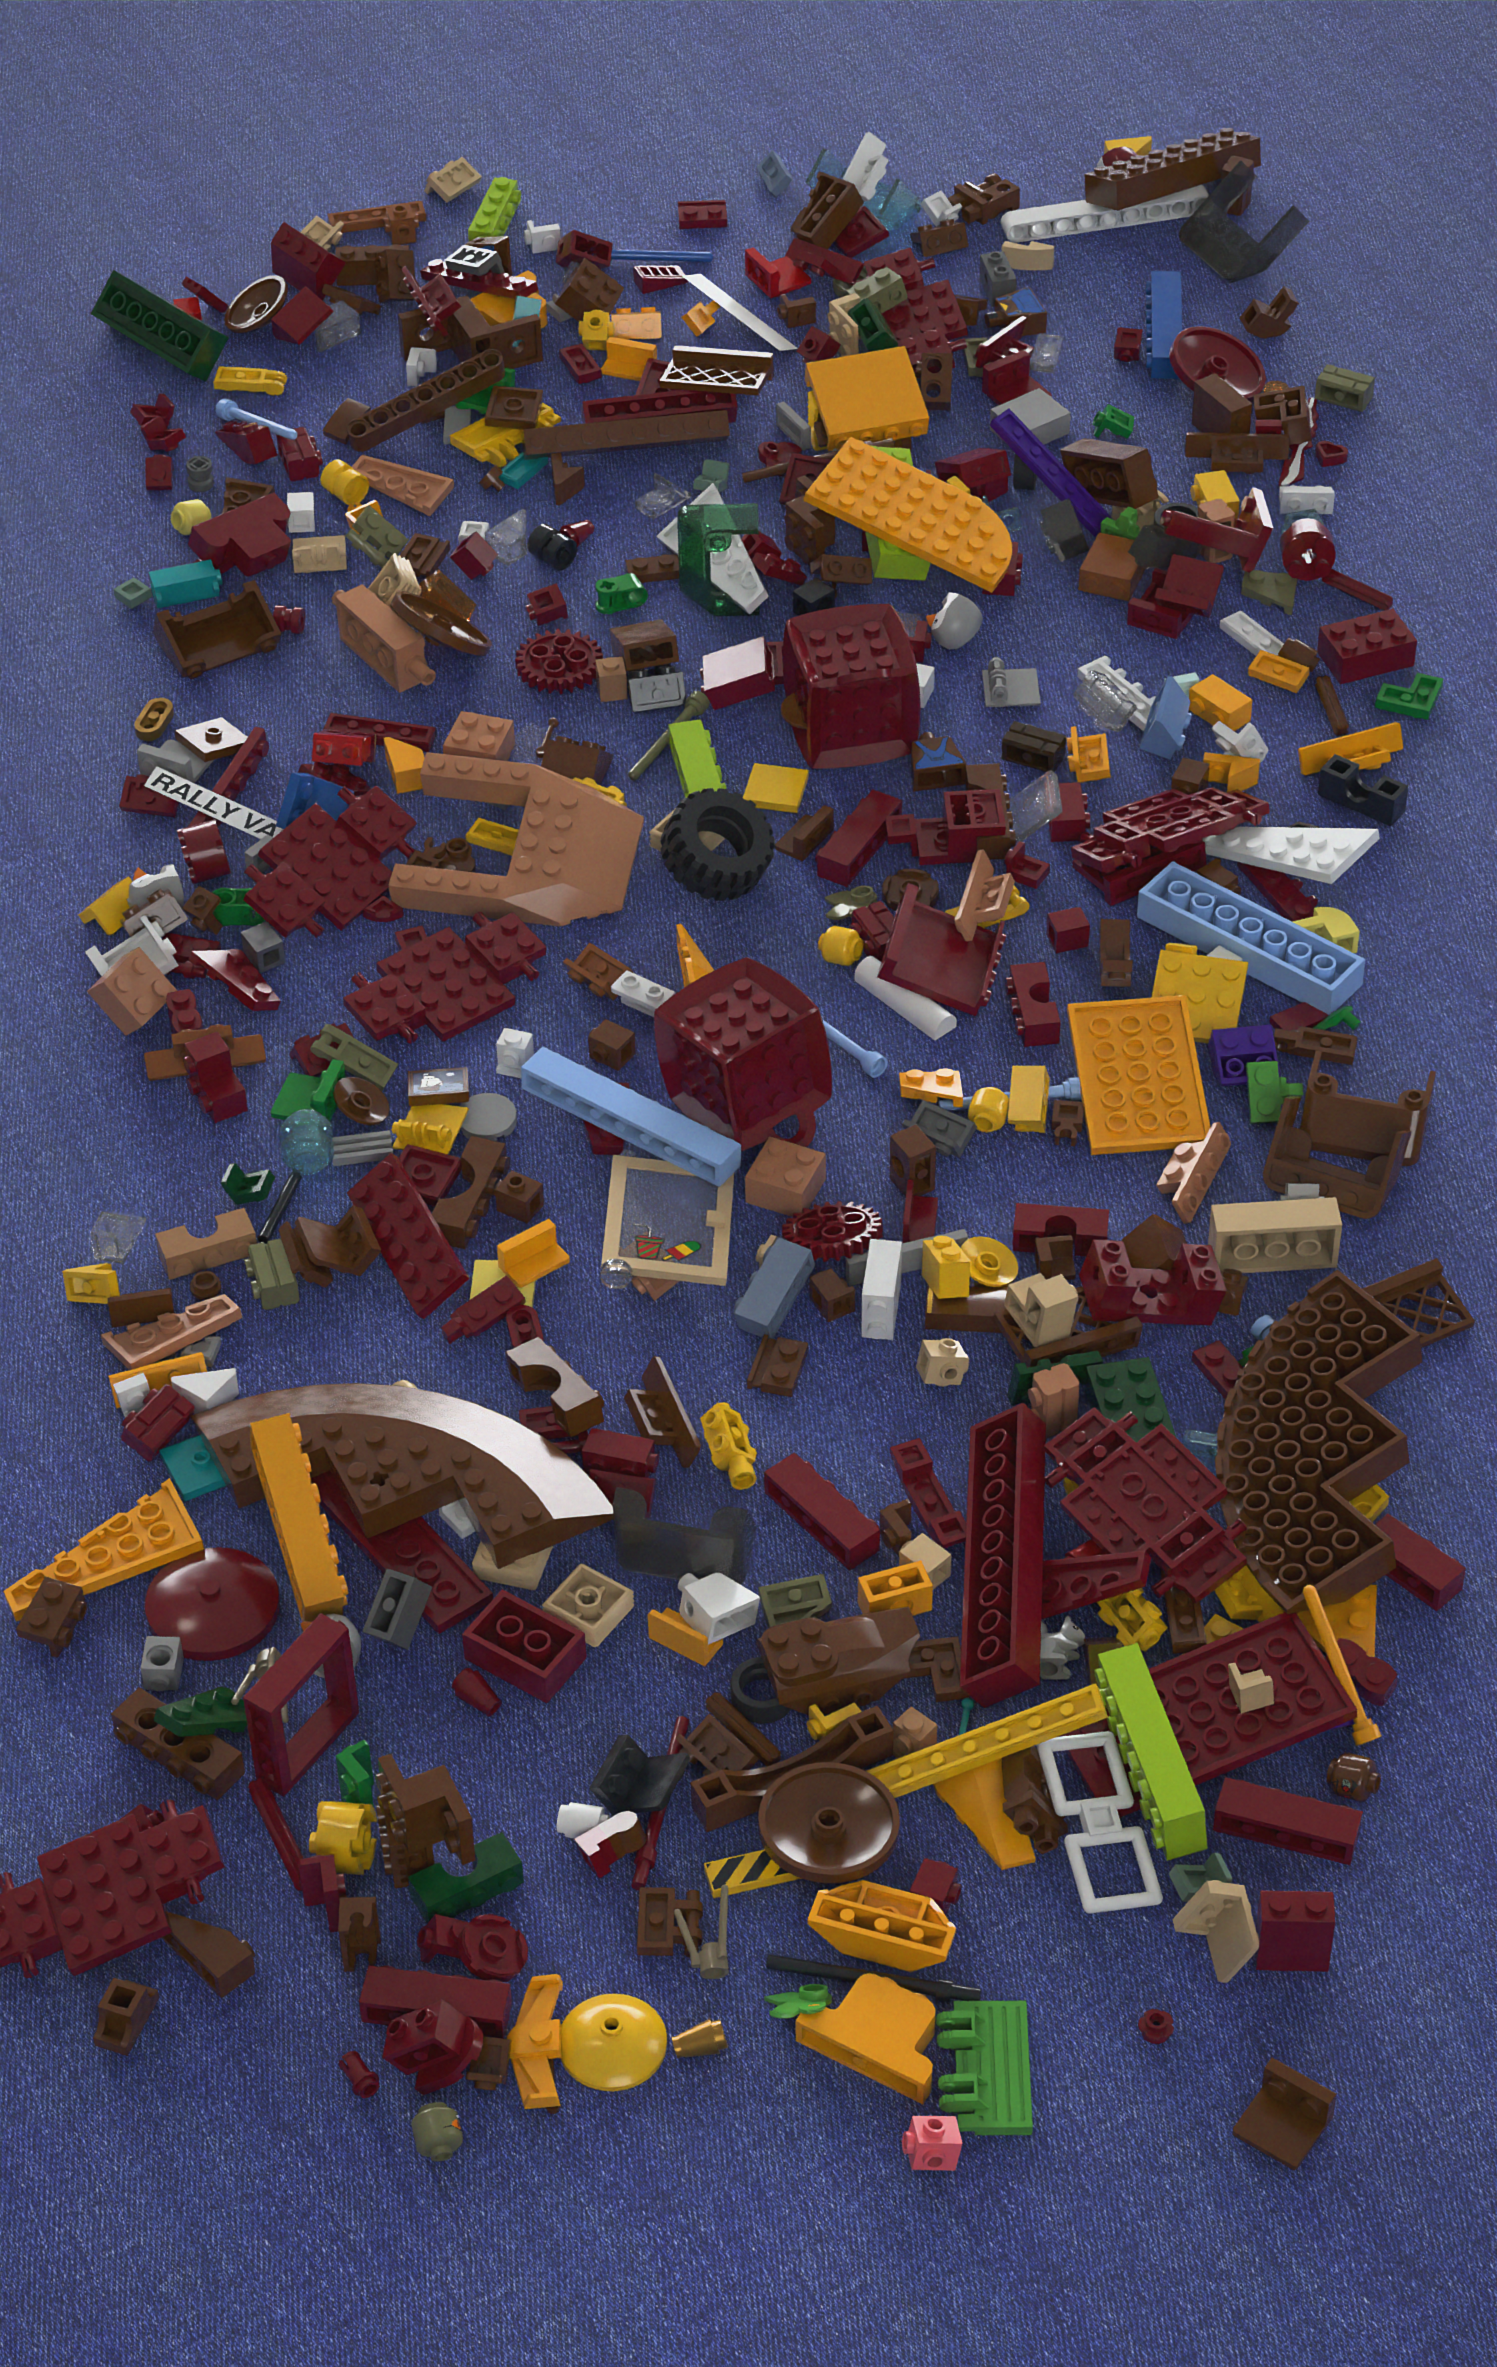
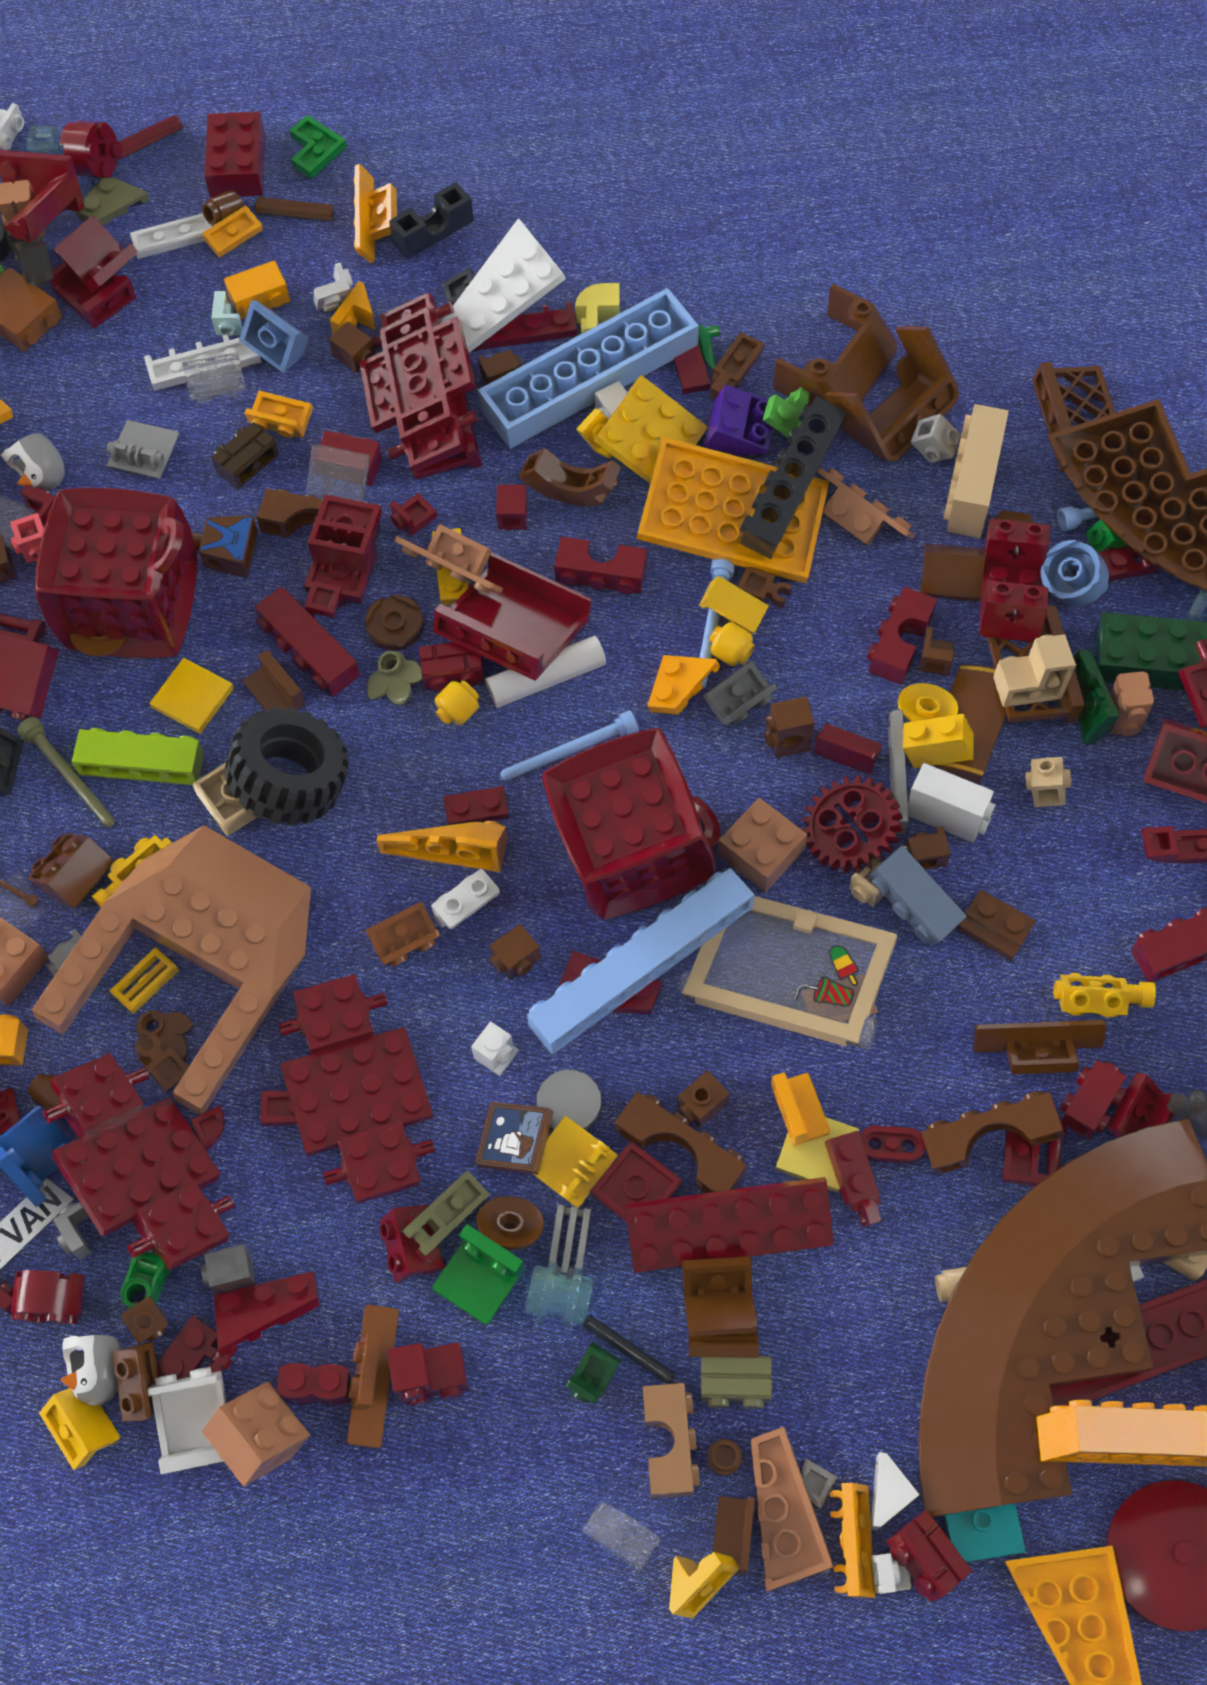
camera: 70 degrees left, 20 degrees up
none -> black brick [739,396,847,559]
none -> medium blue brick [1041,540,1109,607]

